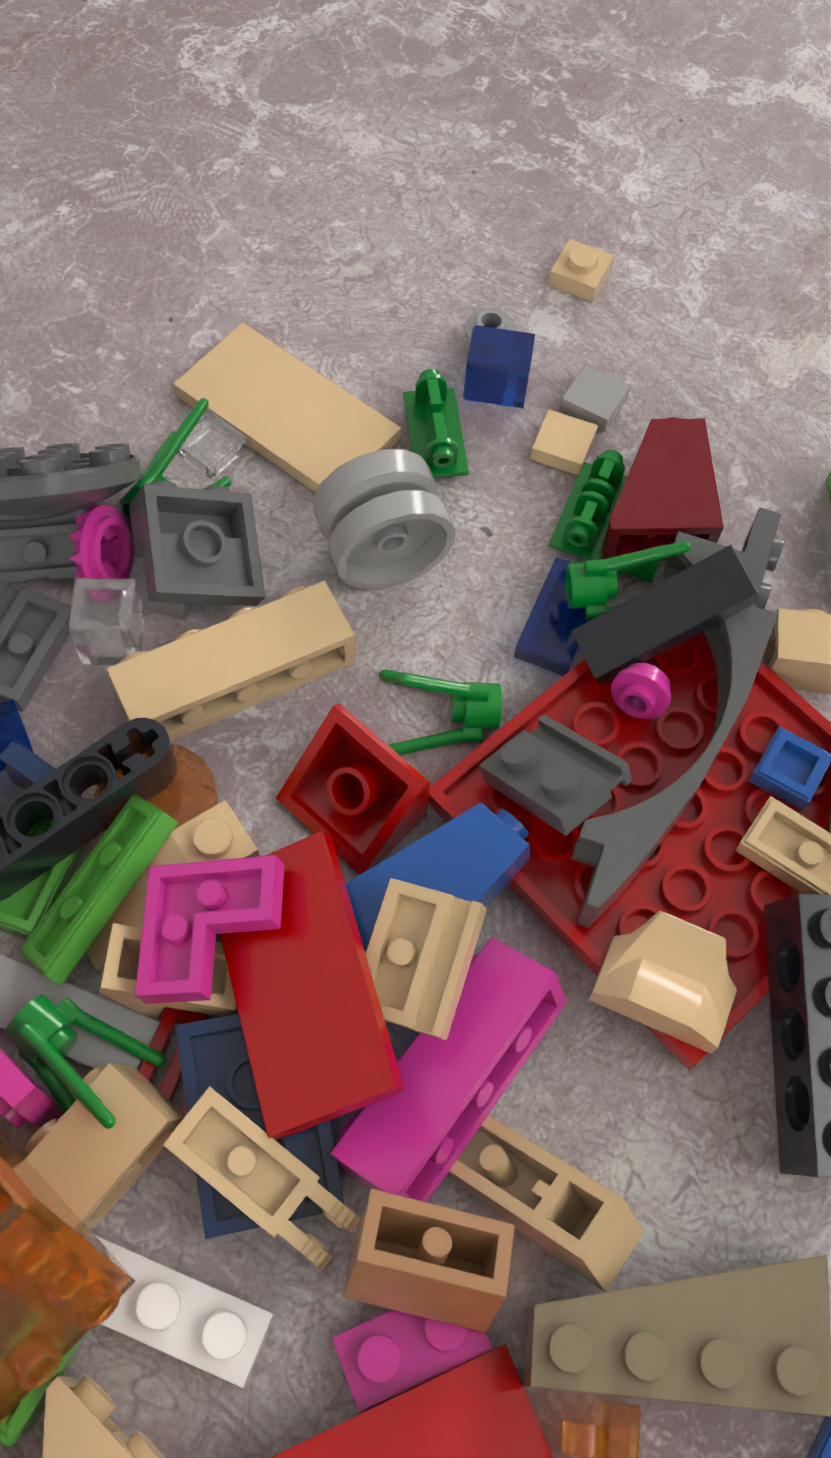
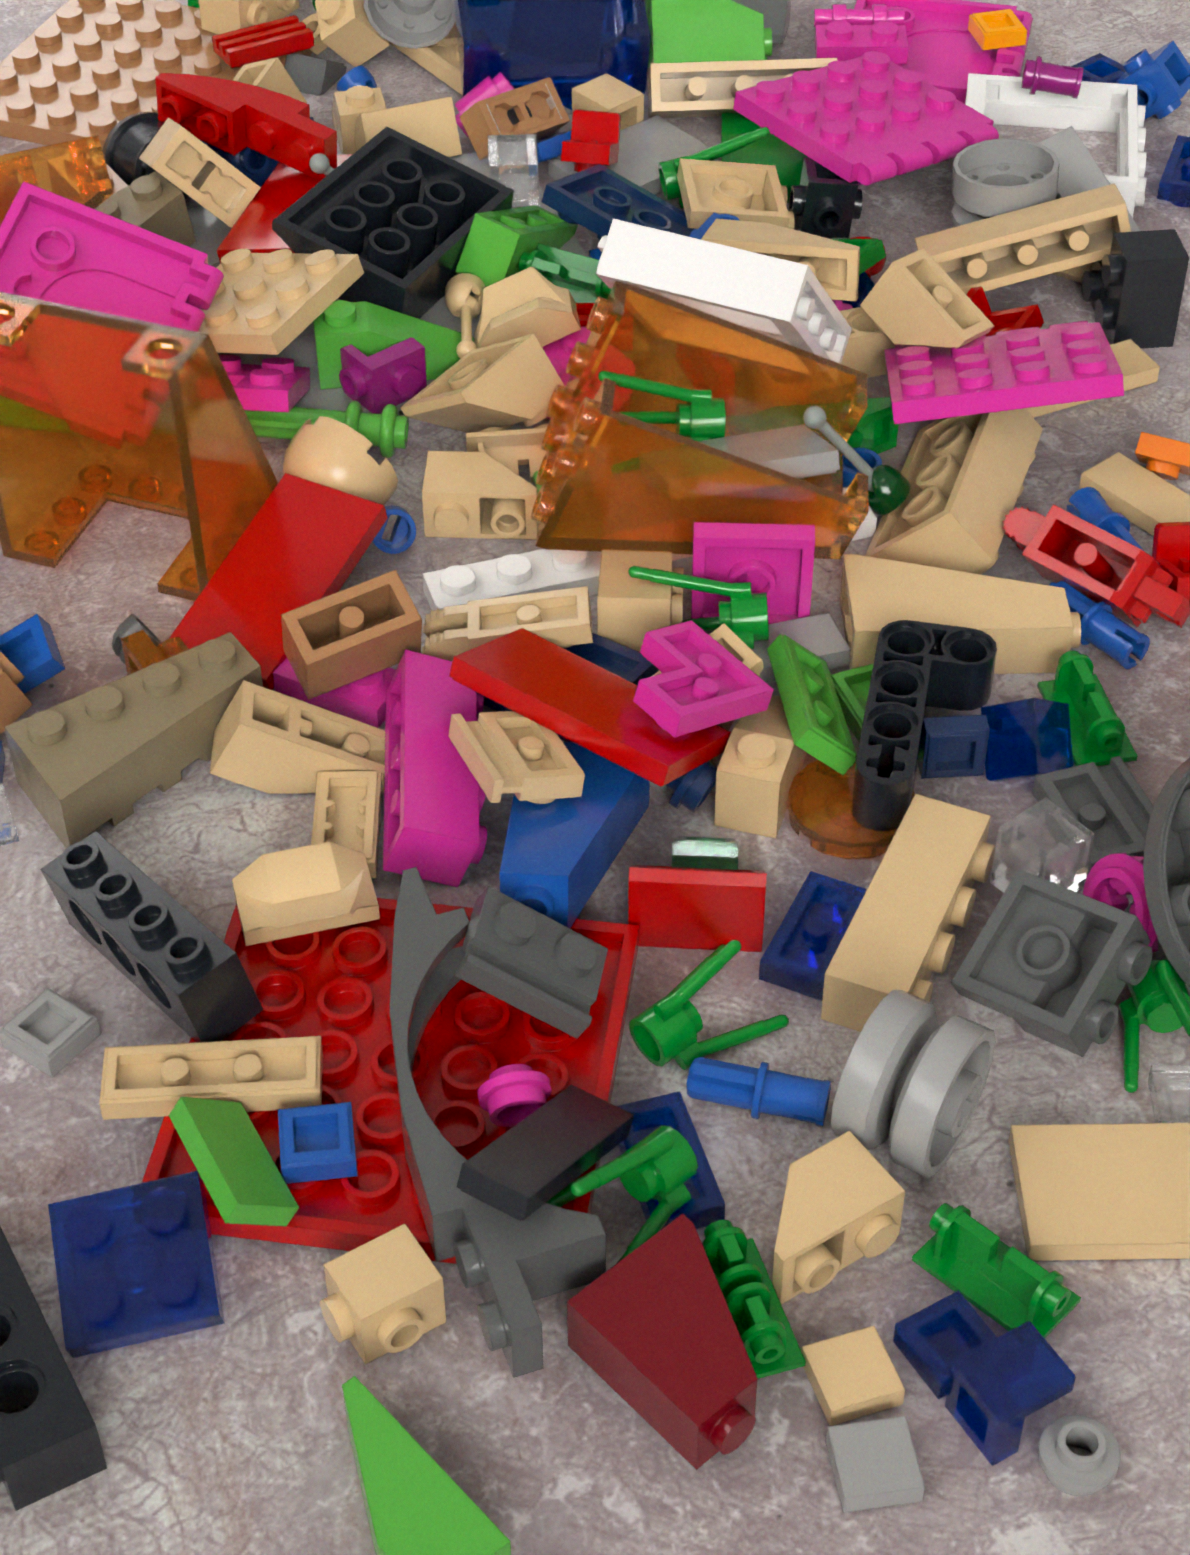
camera: 145 degrees right, 20 degrees down
none -> tan plate [311,771,383,879]
none -> clear green tile [671,836,739,870]
none -> blue axle [686,1057,832,1127]
none -> clear blue plate [759,871,867,1001]
none -> tan slope [772,1131,905,1305]
none -> clear blue plate [893,1290,1006,1400]

